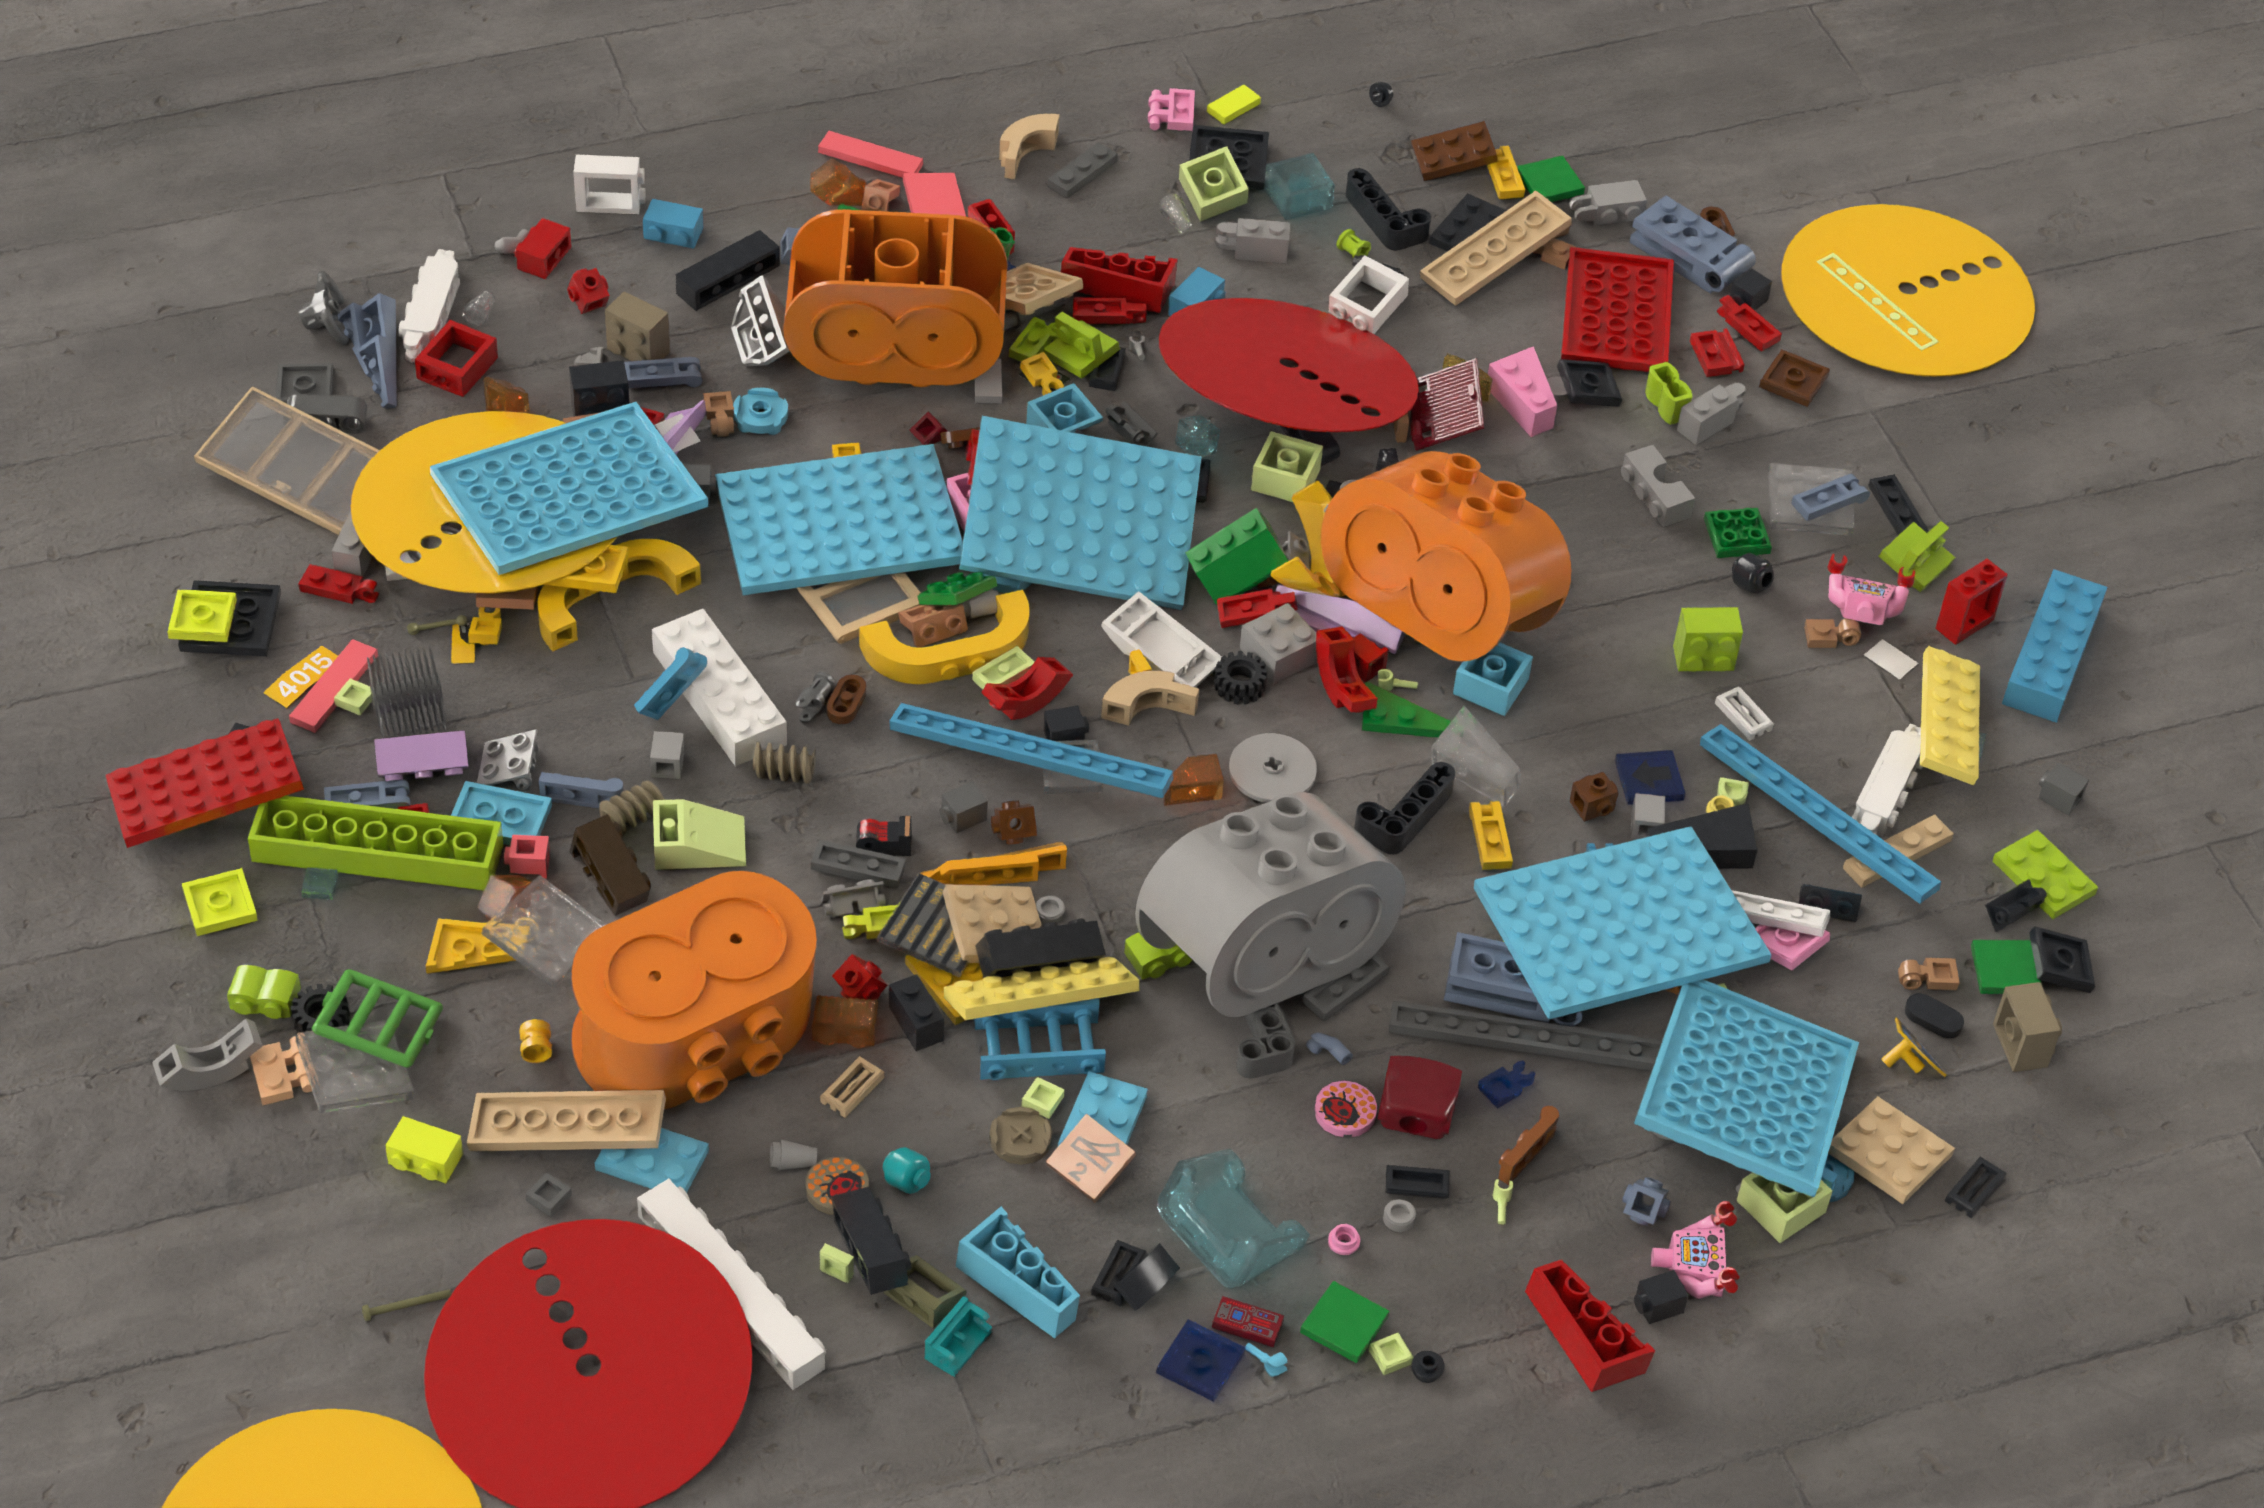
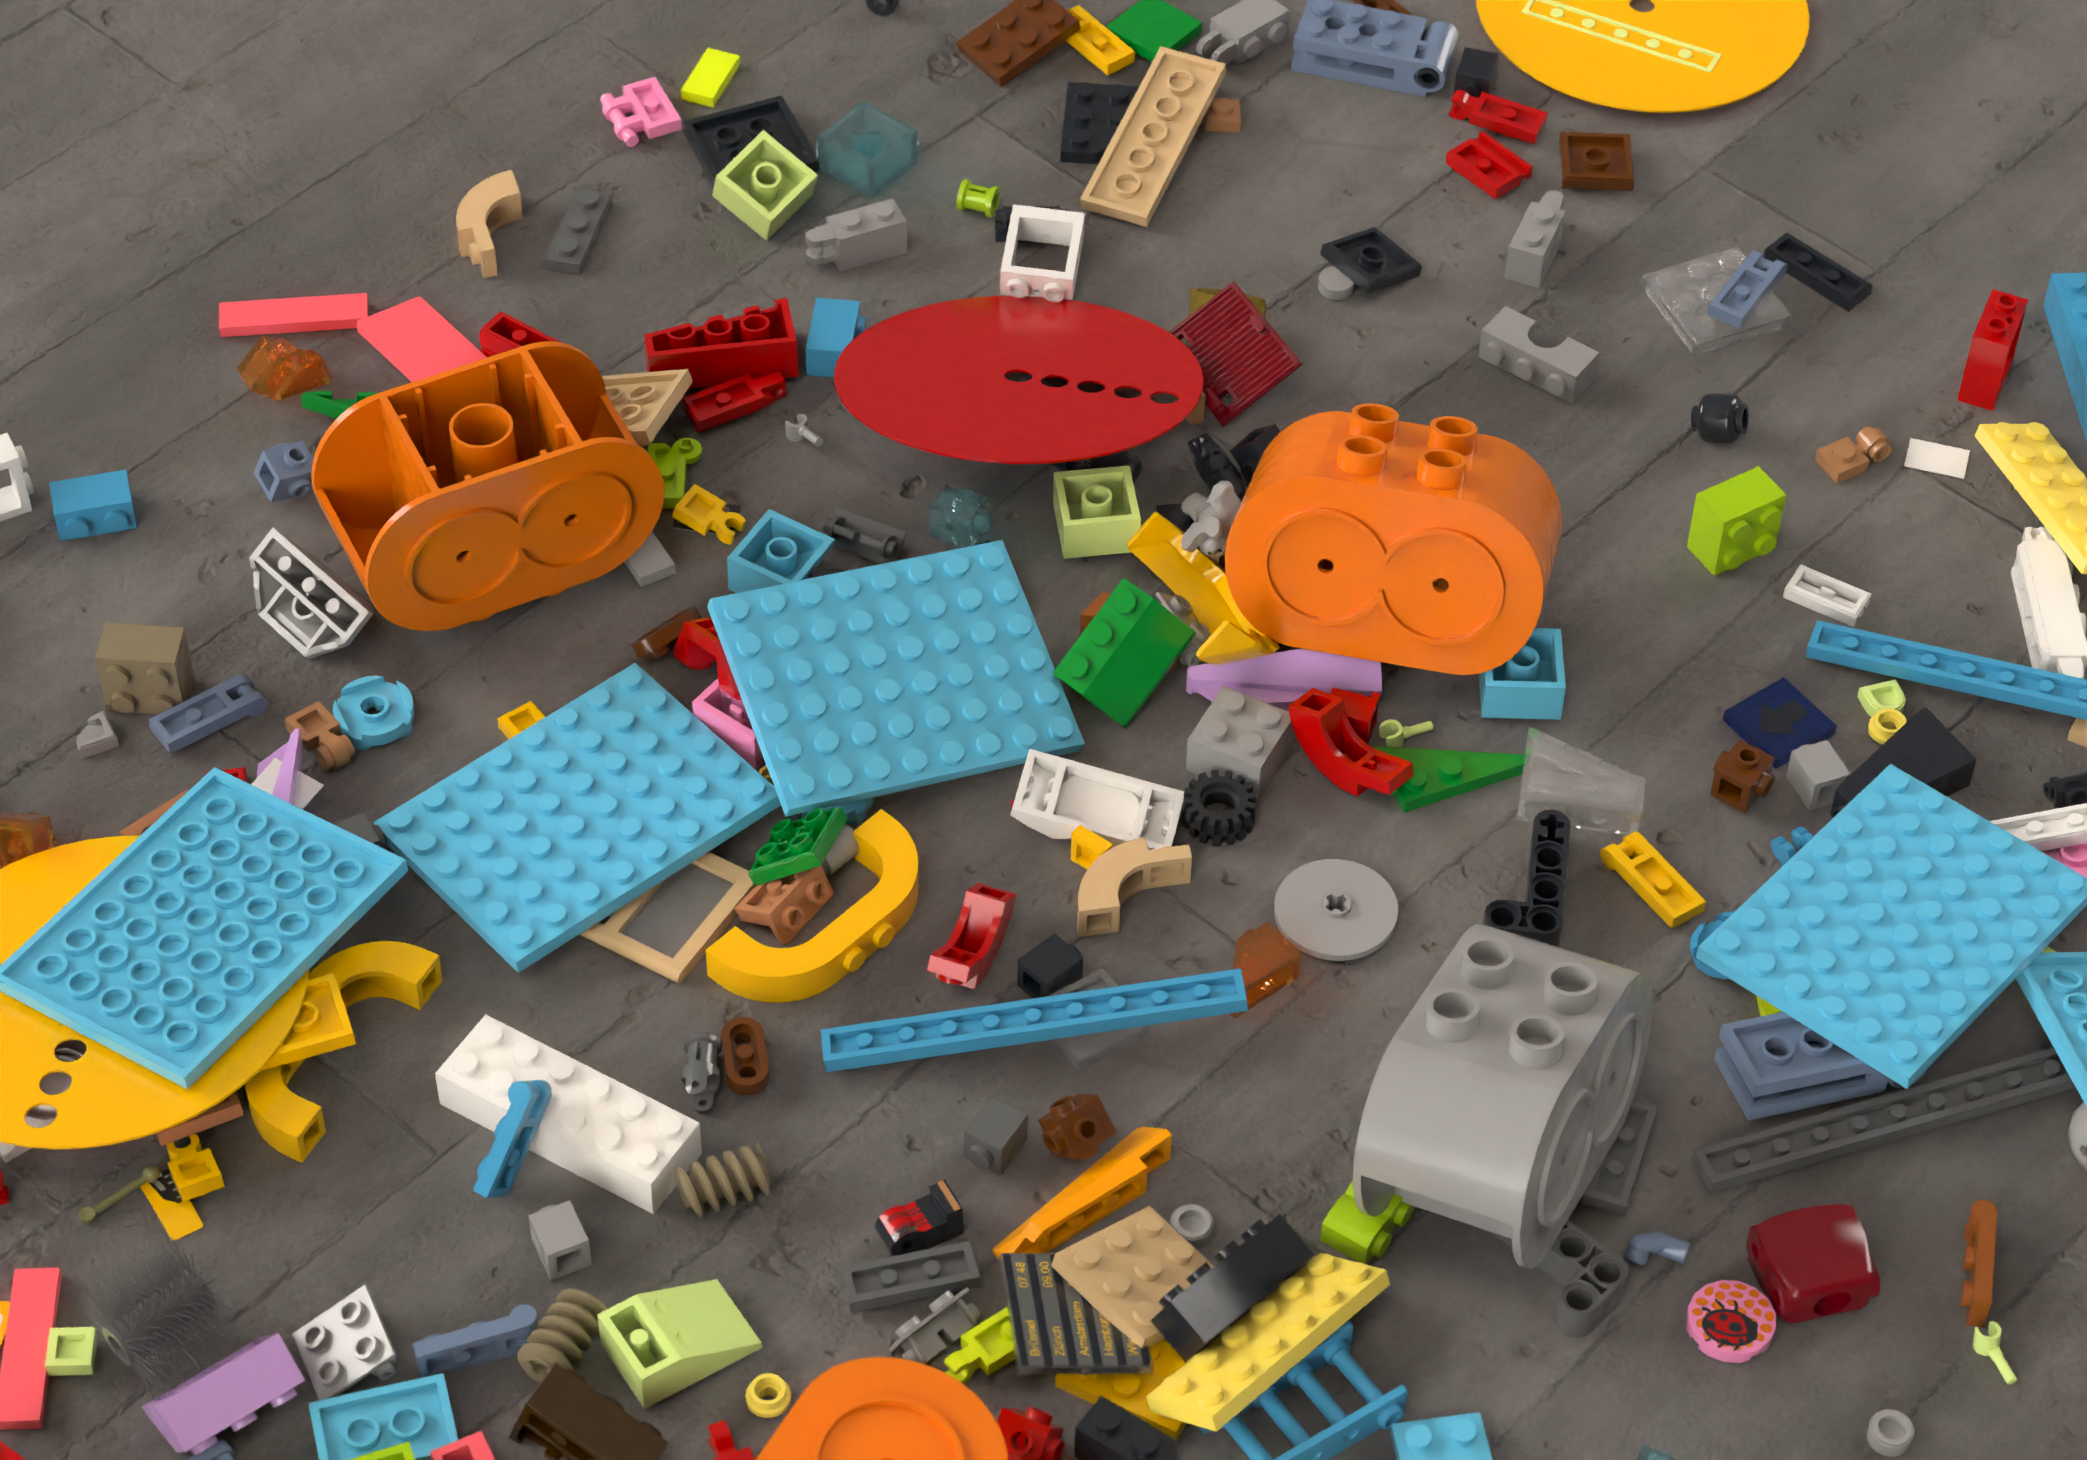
camera: 25 degrees left, 0 degrees up
red brick [567,268,610,314] -> none
black brick [569,360,630,417] -> none
black brick [675,230,780,311] -> none
nougat bracket [862,179,901,212] -> none
dark red slope [909,411,949,445] -> none
yellowish green plate [972,646,1034,689] -> none
lime bracket [1043,312,1120,379] -> none
black tile [1089,347,1126,391] -> none
clear cone [1160,194,1192,233] -> none
red hinge [1217,589,1298,628] -> none
black beam [1345,168,1431,251] -> none
black tile [1385,1165,1450,1199] -> none
clear blue plate [1478,1060,1536,1109] -> none
bright pink wedge [1486,346,1557,437] -> none
red plate [1561,247,1674,372] -> none
lime brick [1645,362,1692,425] -> none
green tile [1703,508,1772,558] -> none
bright pink torso [1827,554,1915,625] -> none
lime bracket [1878,521,1956,593] -> none

